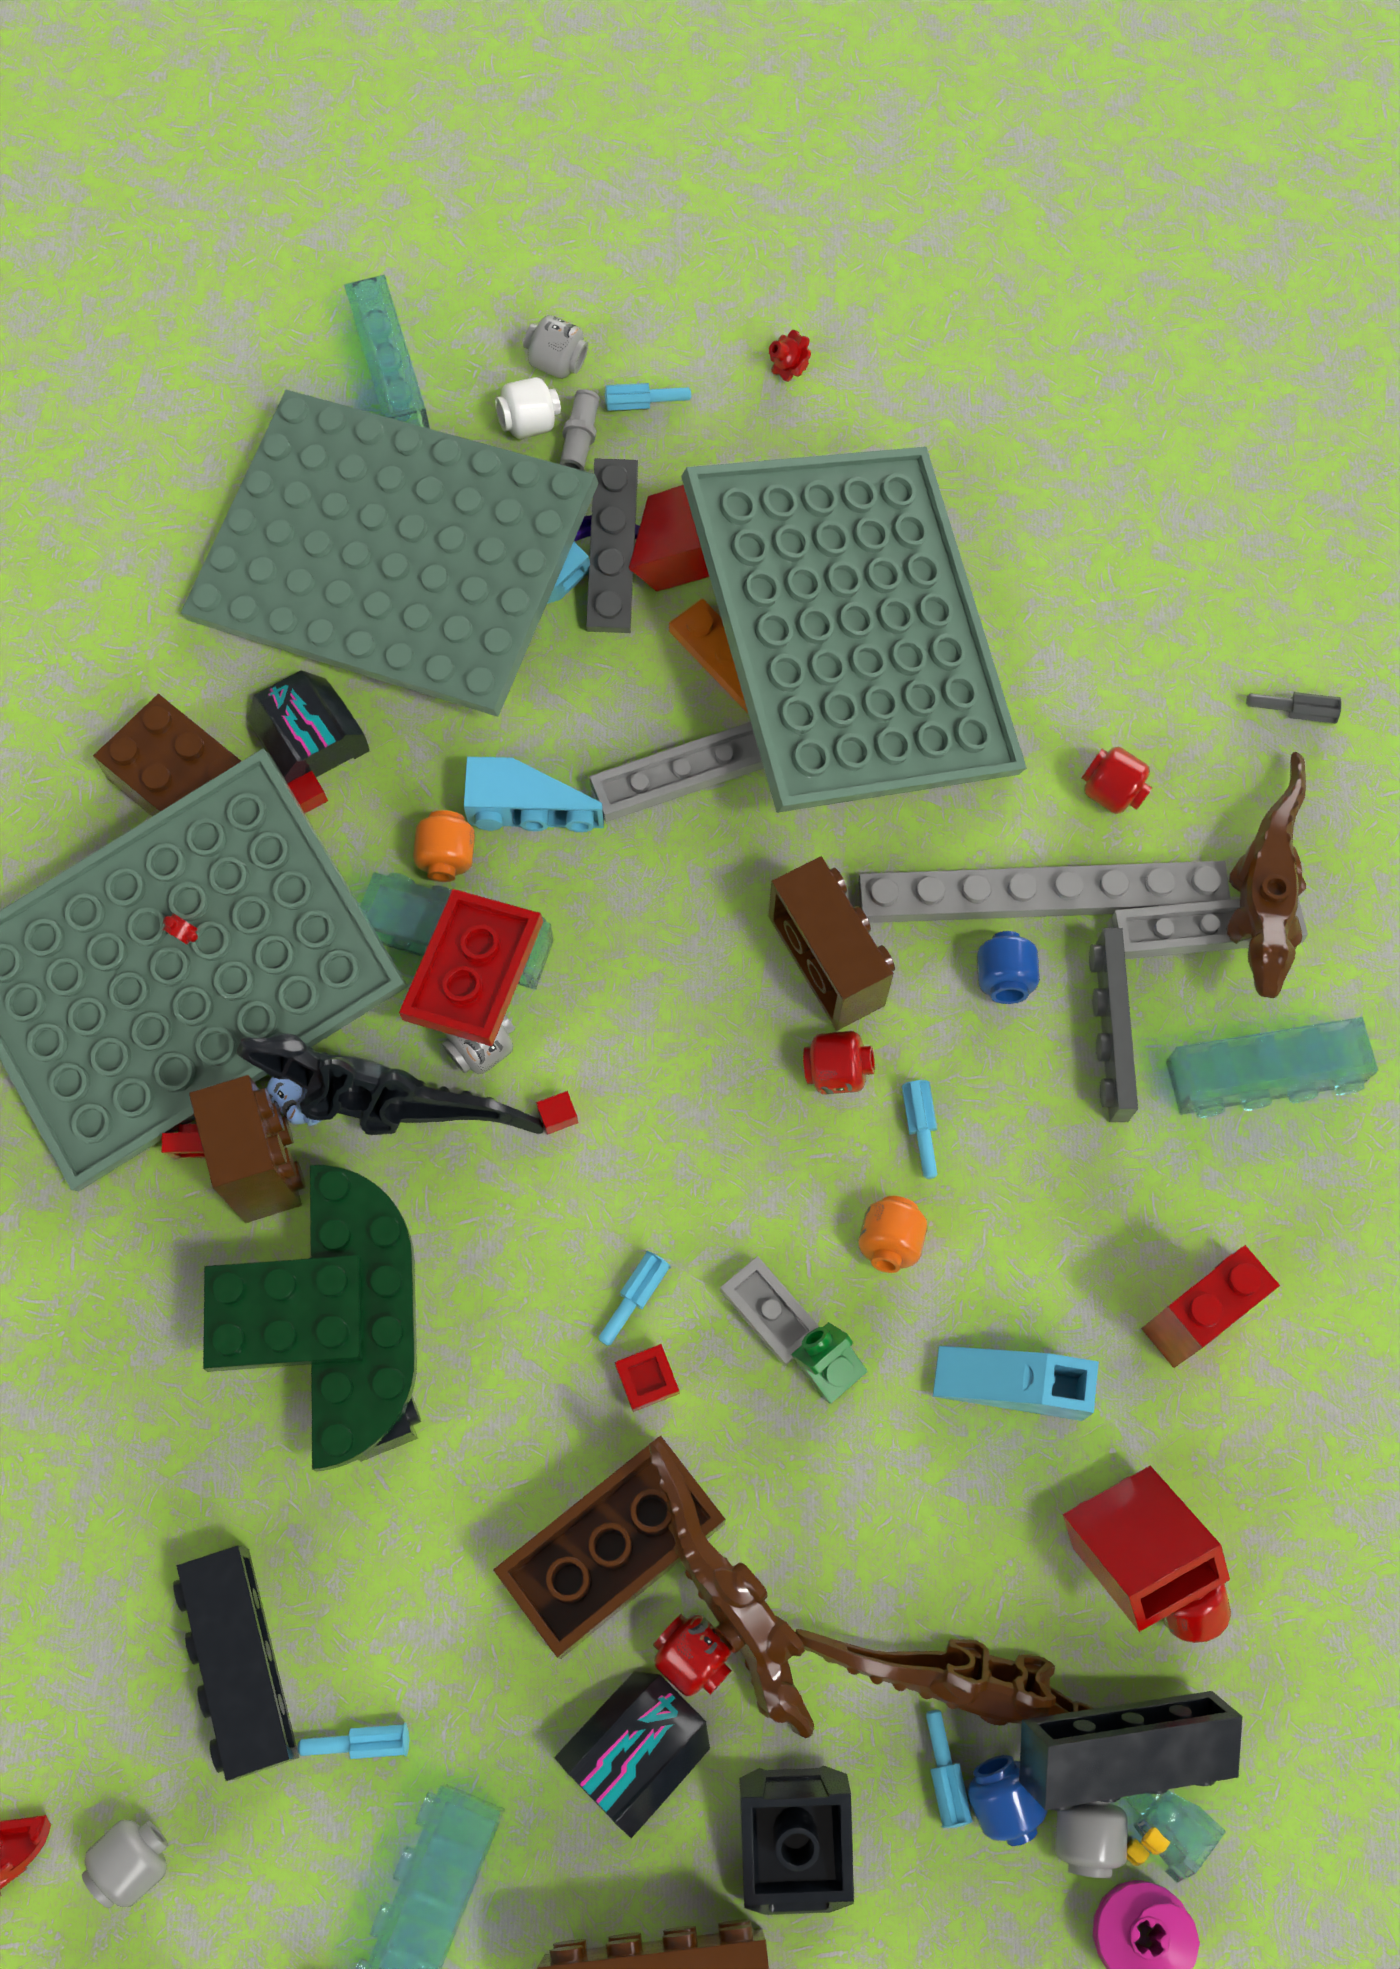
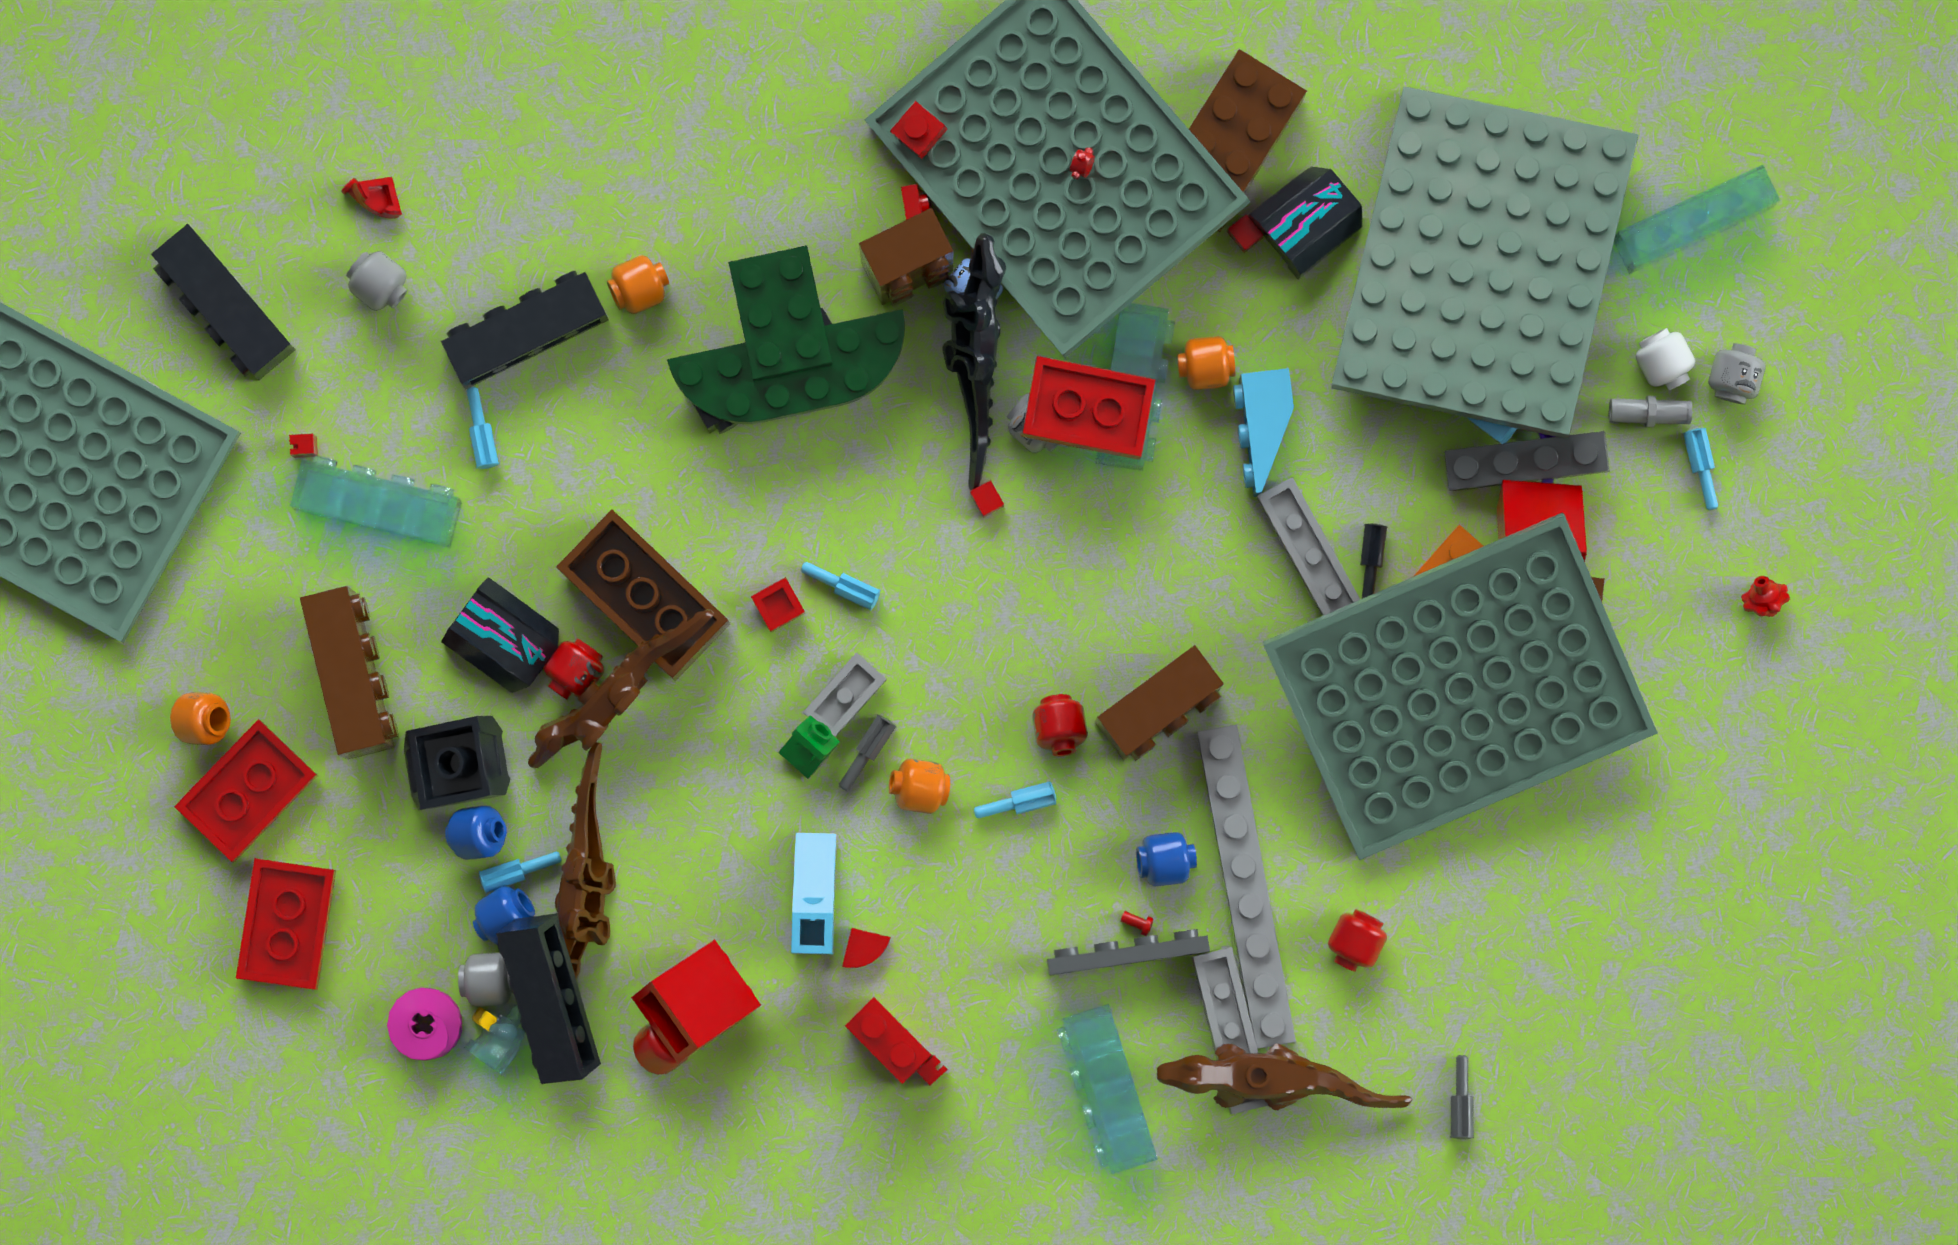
camera: 80 degrees right, 15 degrees up
none -> blue head [445,806,507,860]
none -> orange head [607,255,669,314]
none -> dark grey axle [839,714,897,791]
none -> red tile [842,928,891,968]
none -> red plate [890,101,948,159]
none -> red piece [1120,911,1154,936]
none -> black axle [1360,523,1388,599]

